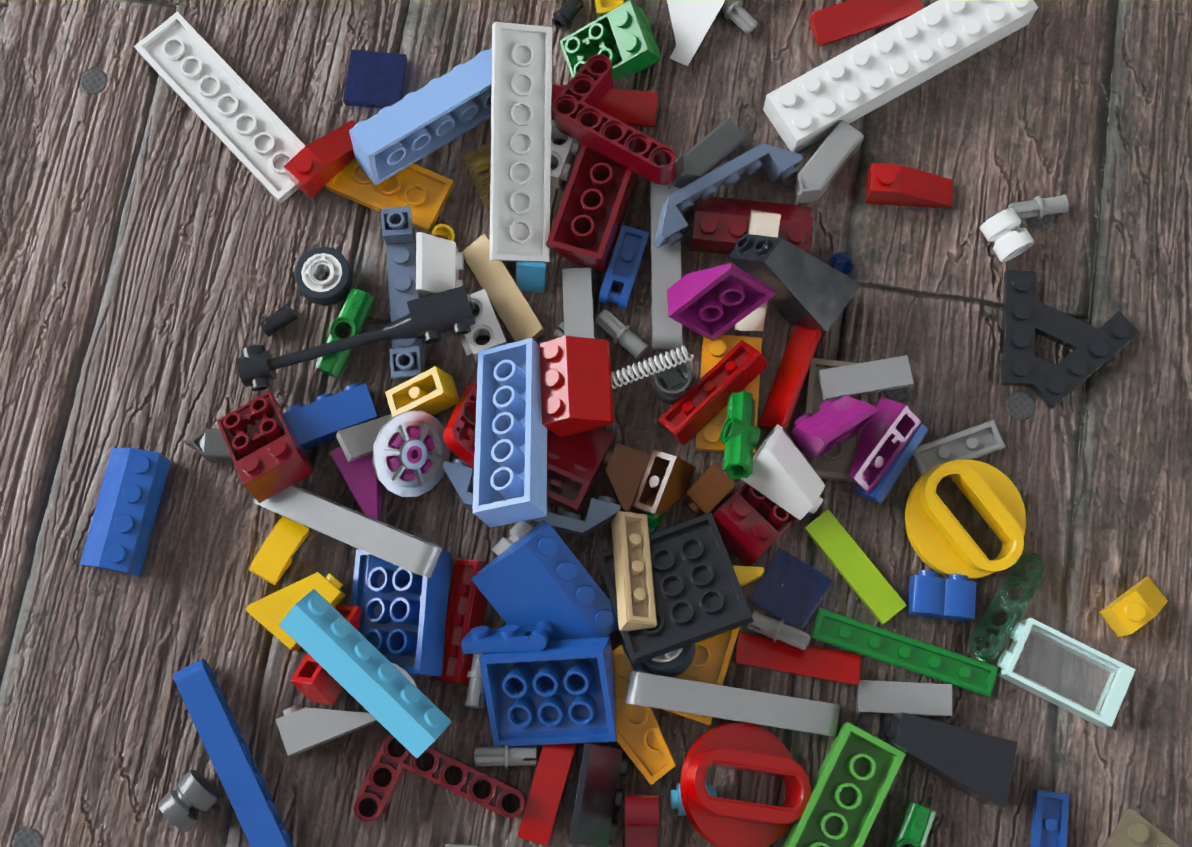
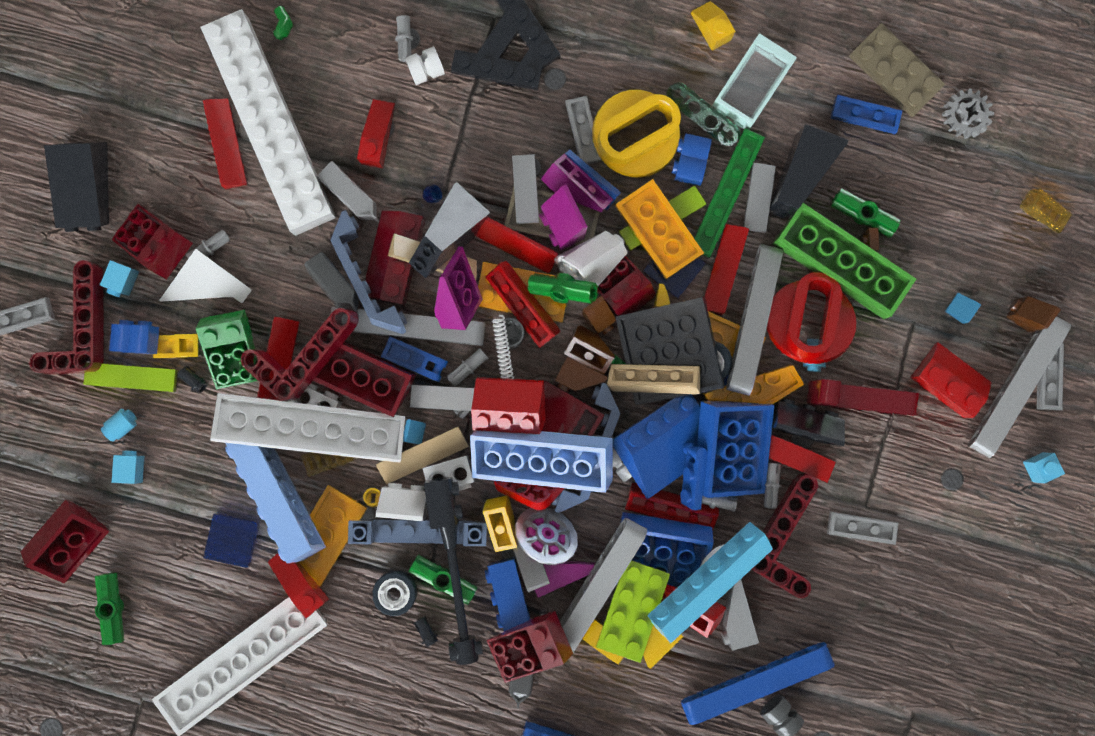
camera: 90 degrees left, 10 degrees up
light grey axle [748,611,810,650] -> none
none -> green arm [273,6,293,40]
none -> lime plate [596,560,670,663]
none -> light orange plate [615,179,704,279]

